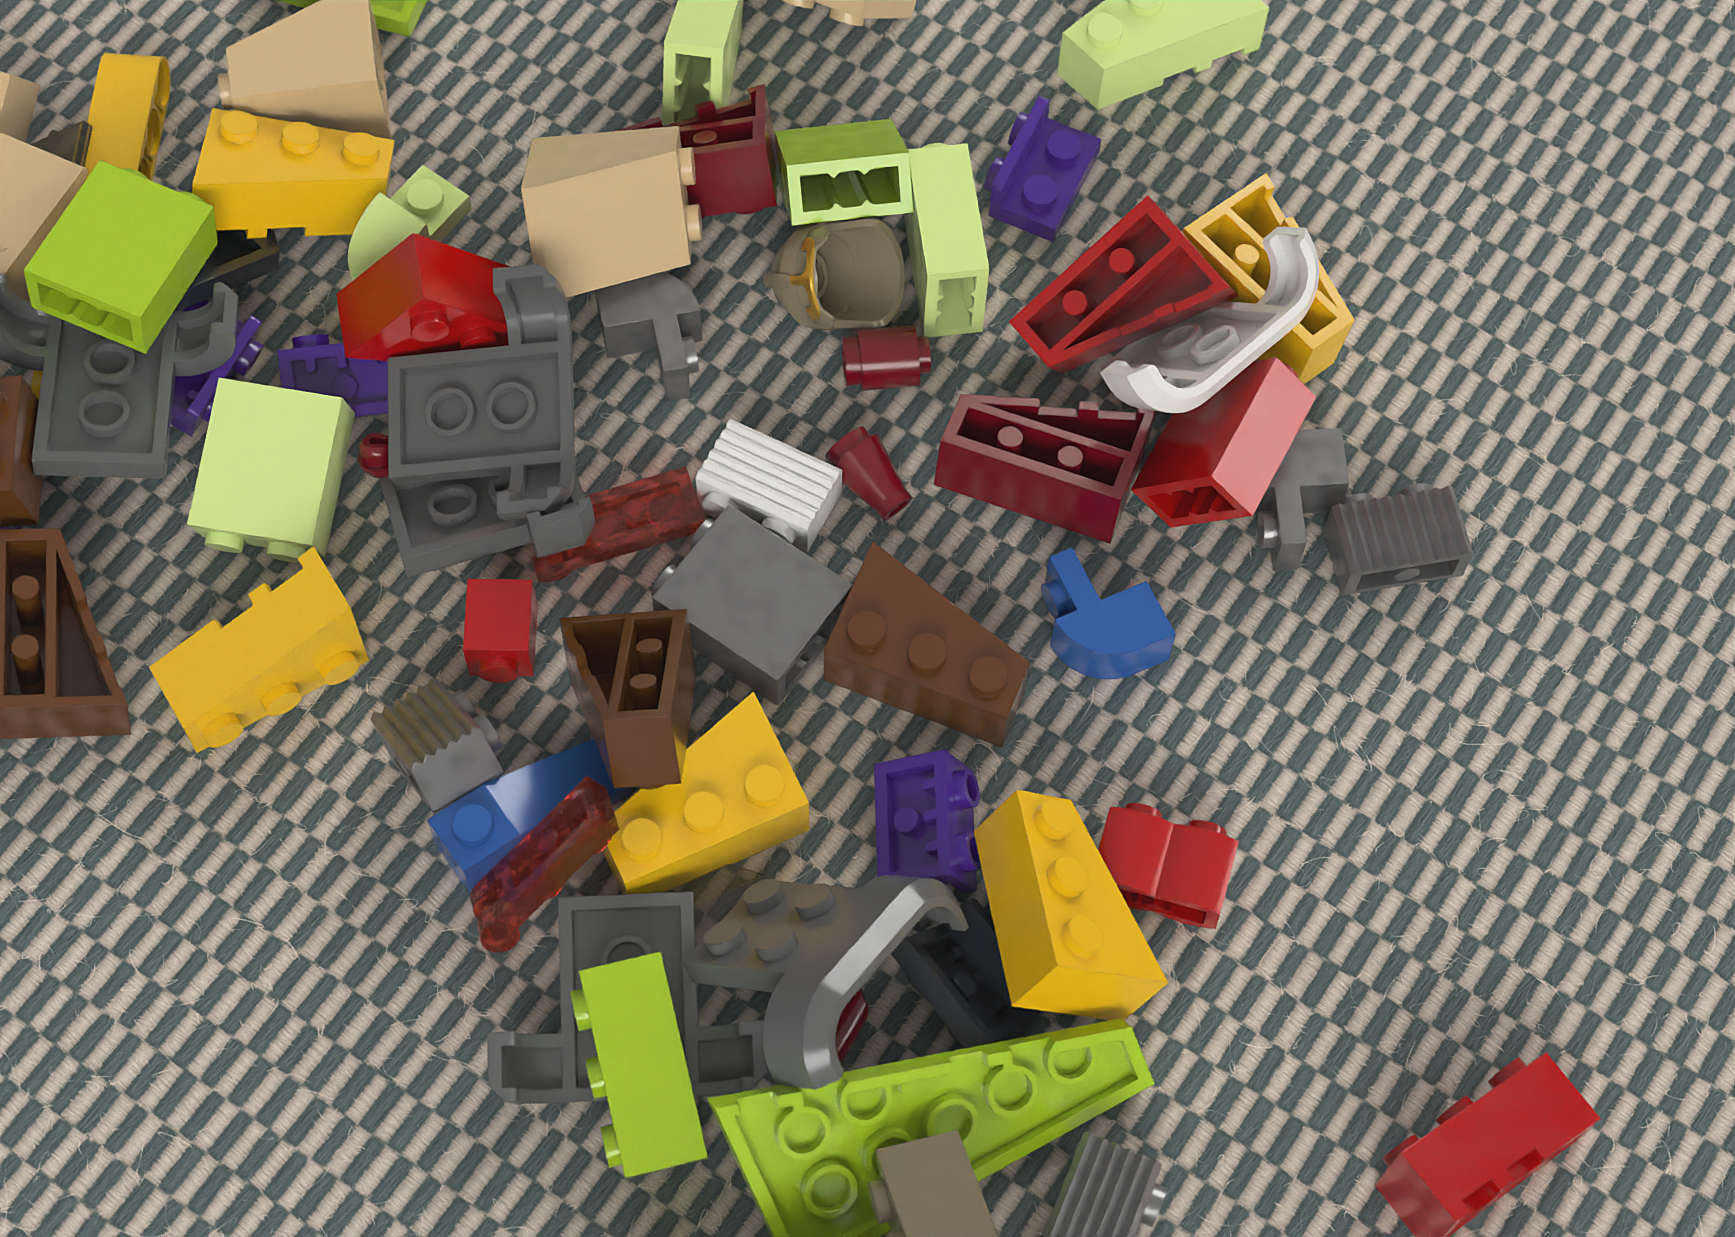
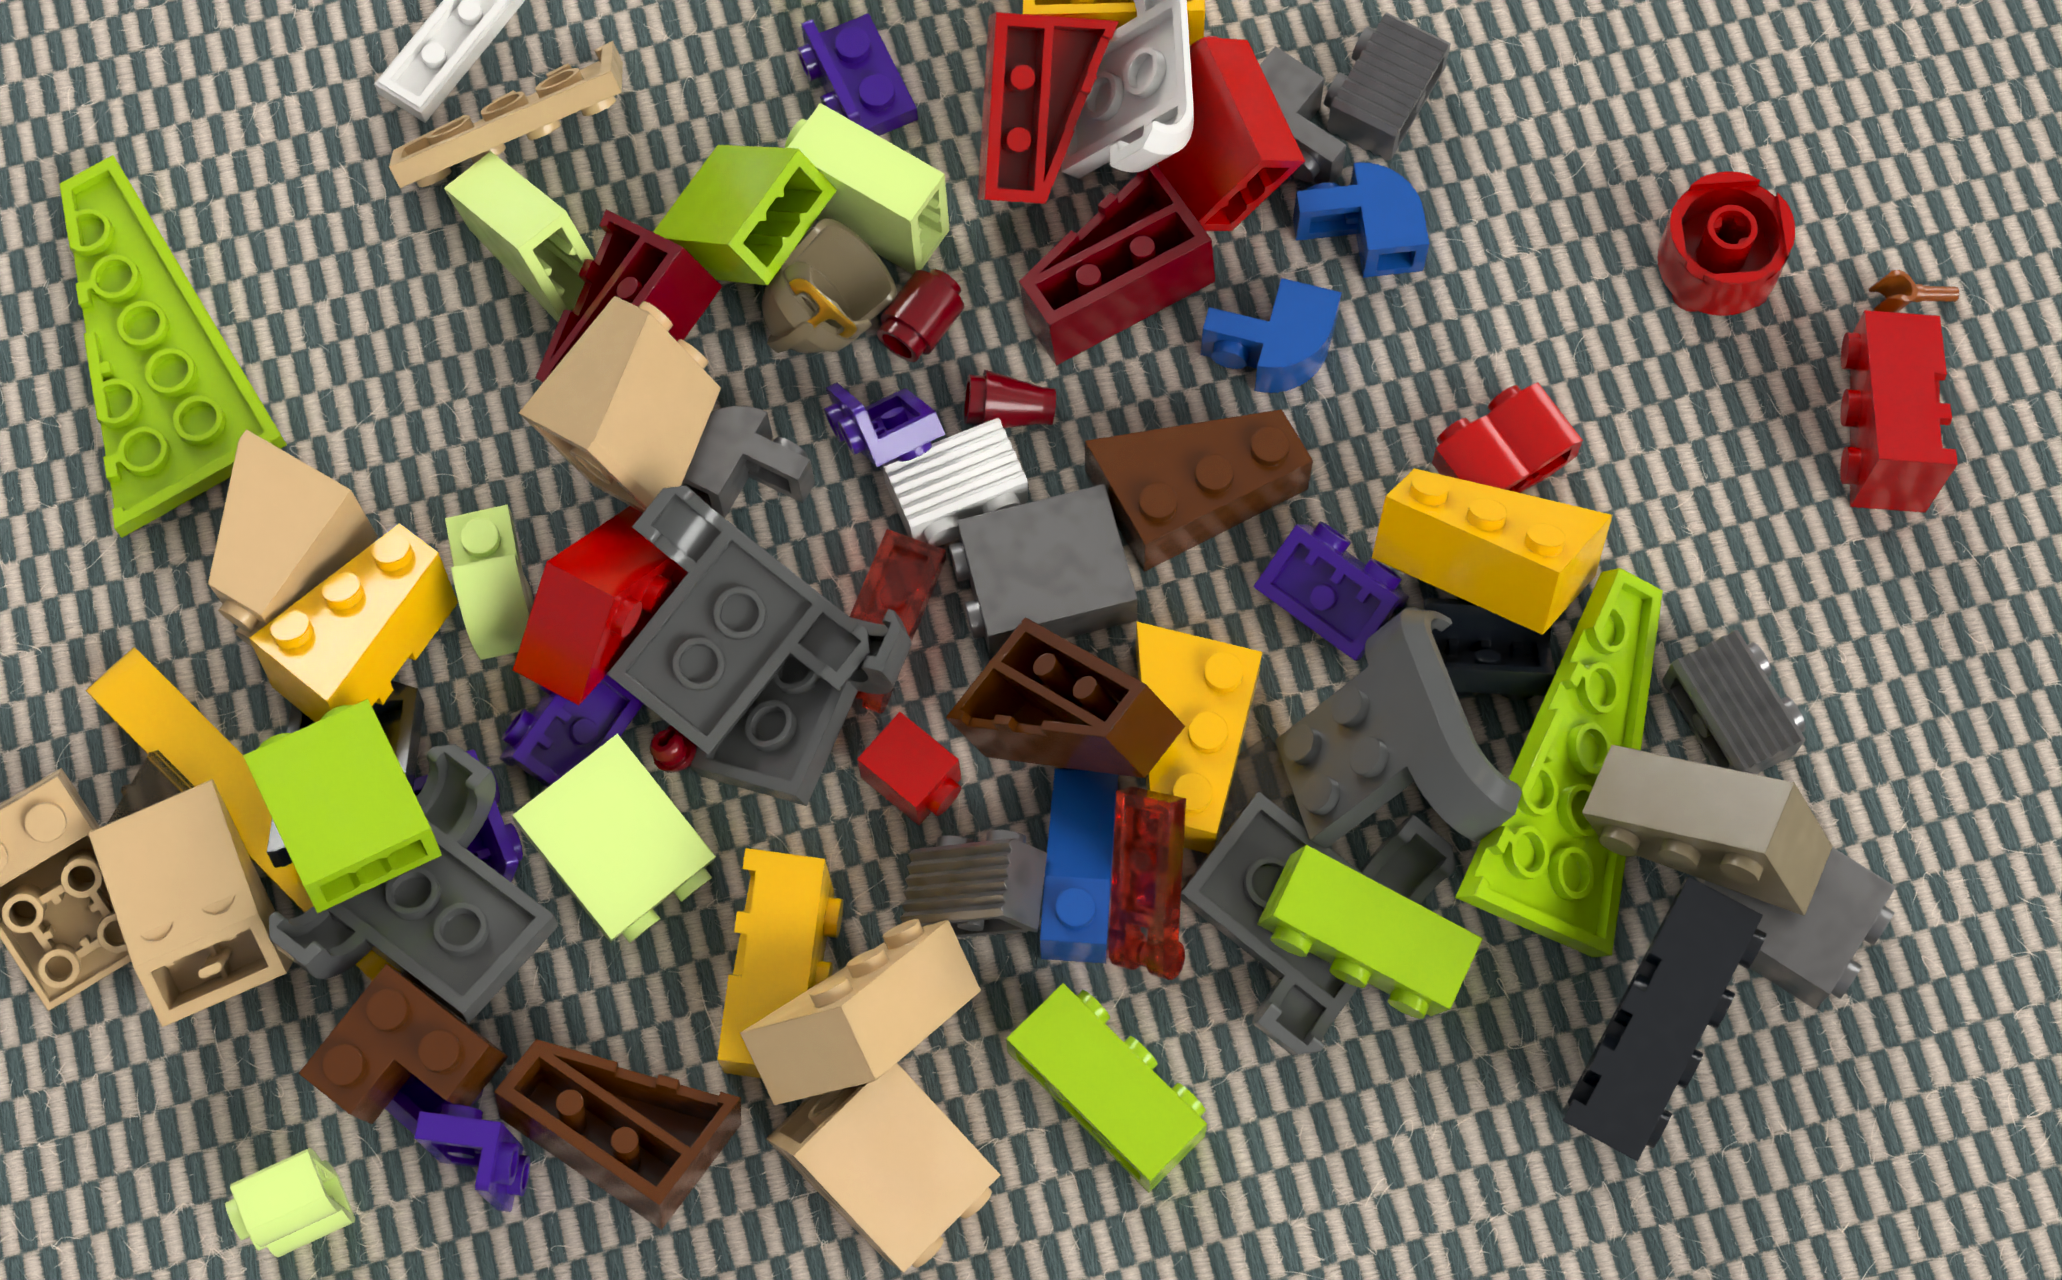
camera: 45 degrees left, 5 degrees up
none -> tan wedge [740,919,981,1105]
none -> tan slope [766,1063,1000,1273]
none -> dark purple bracket [824,382,945,467]
none -> lime brick [1006,983,1207,1193]
none -> blue brick [1293,162,1429,278]
none -> red brick [1657,171,1795,316]
none -> dark orange hand [1869,270,1960,313]

